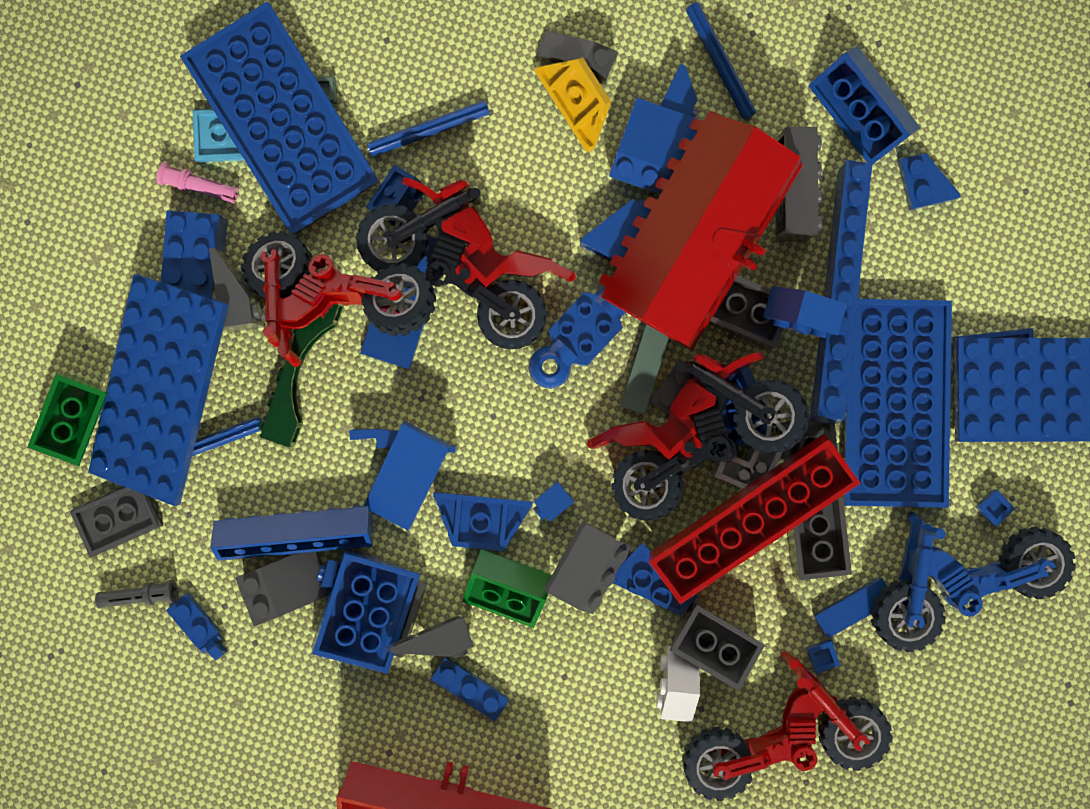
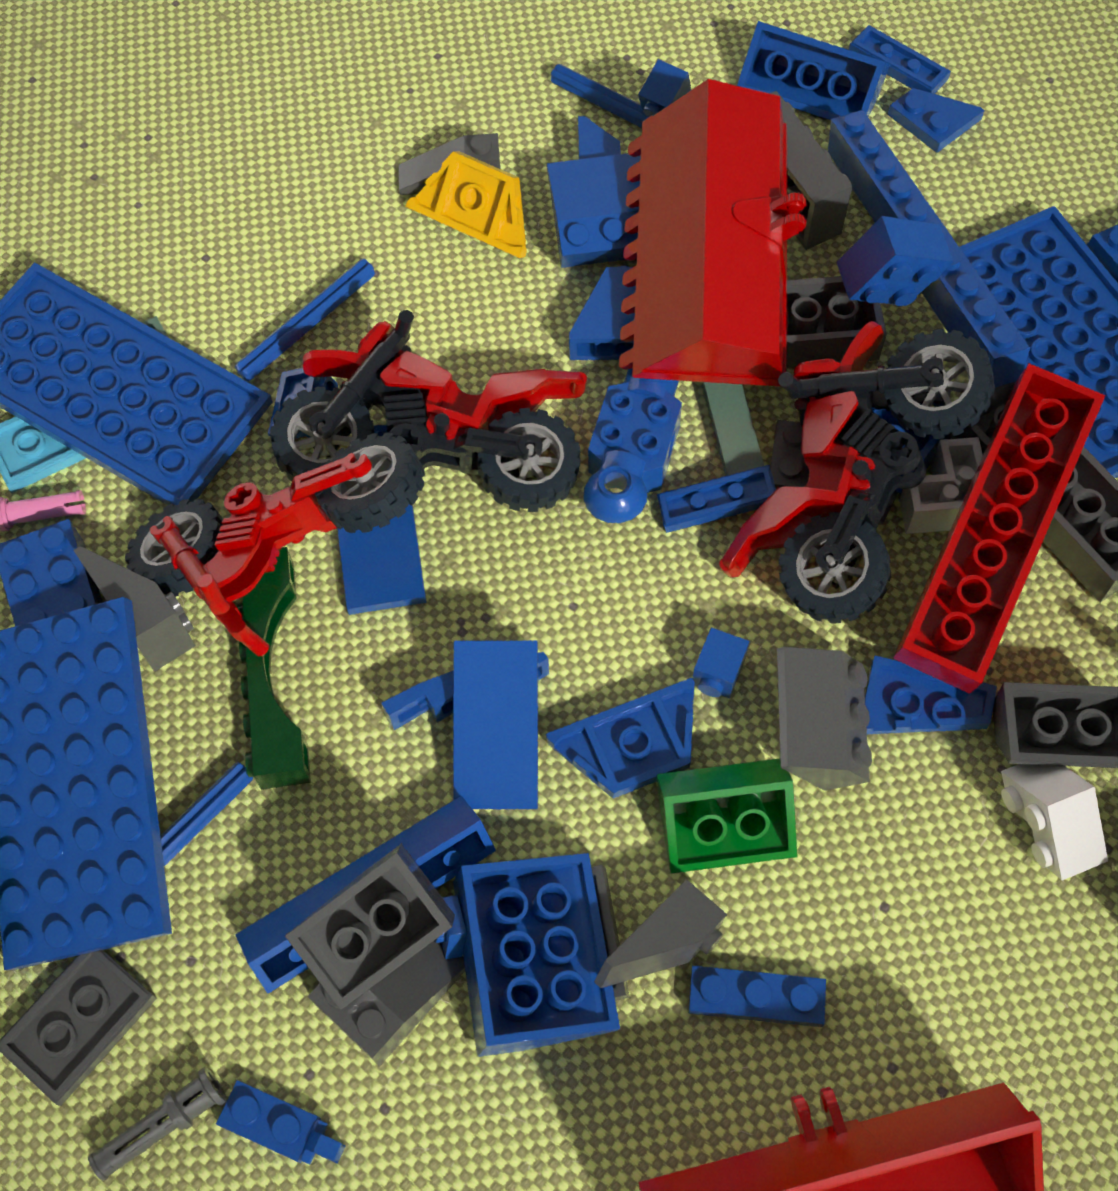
camera: 20 degrees left, 25 degrees down
none -> dark grey slope [285,843,455,1010]
none -> blue slope [638,59,691,117]
none -> blue tile [657,465,776,533]
none -> blue tile [849,25,951,94]

